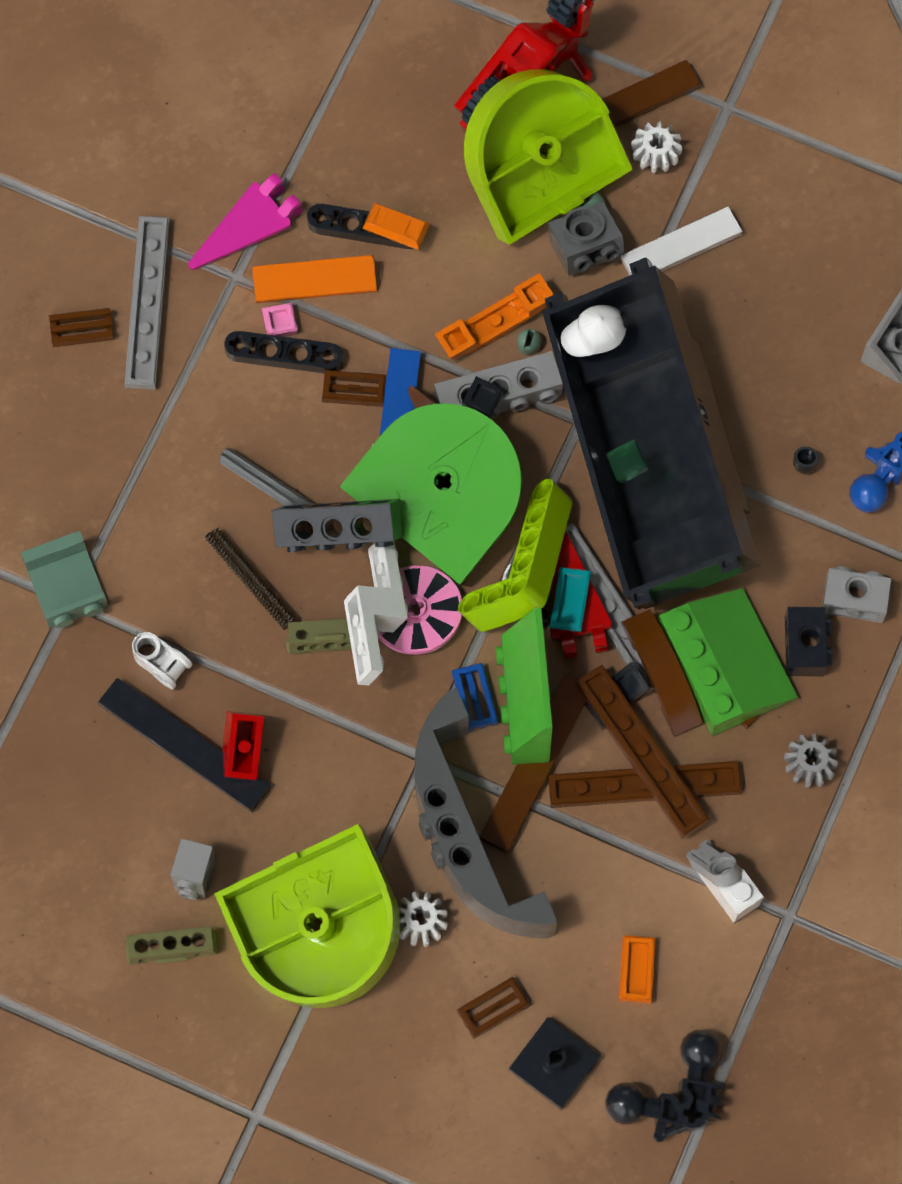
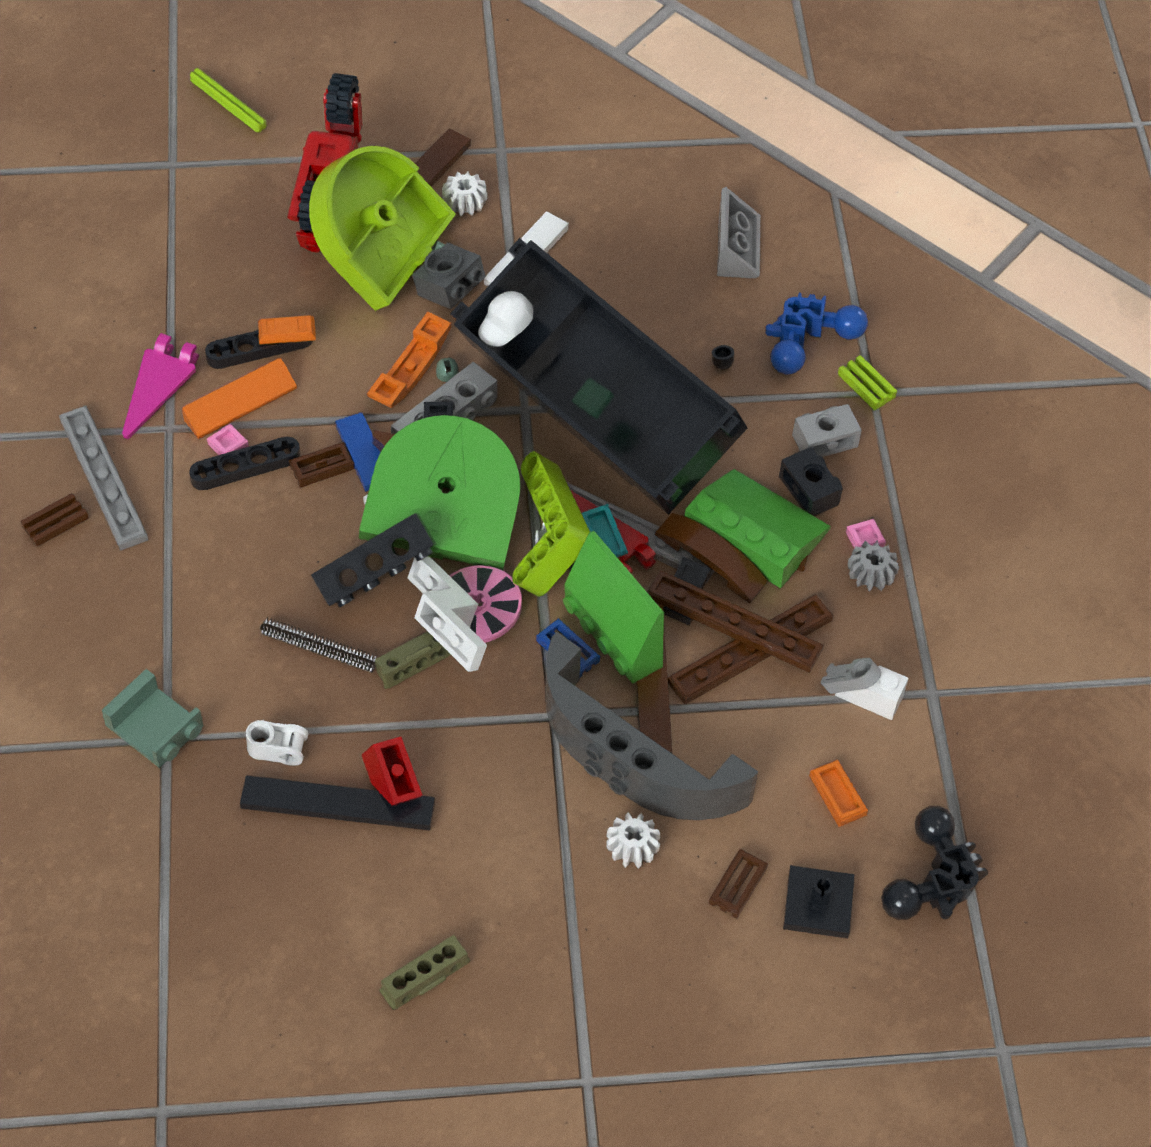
camera: 30 degrees left, 15 degrees down
light grey brick [170,839,216,900] -> none
lime piece [214,824,400,1008] -> none
dark grey axle [219,448,314,505] -> none
none -> bright pink tile [846,519,886,549]

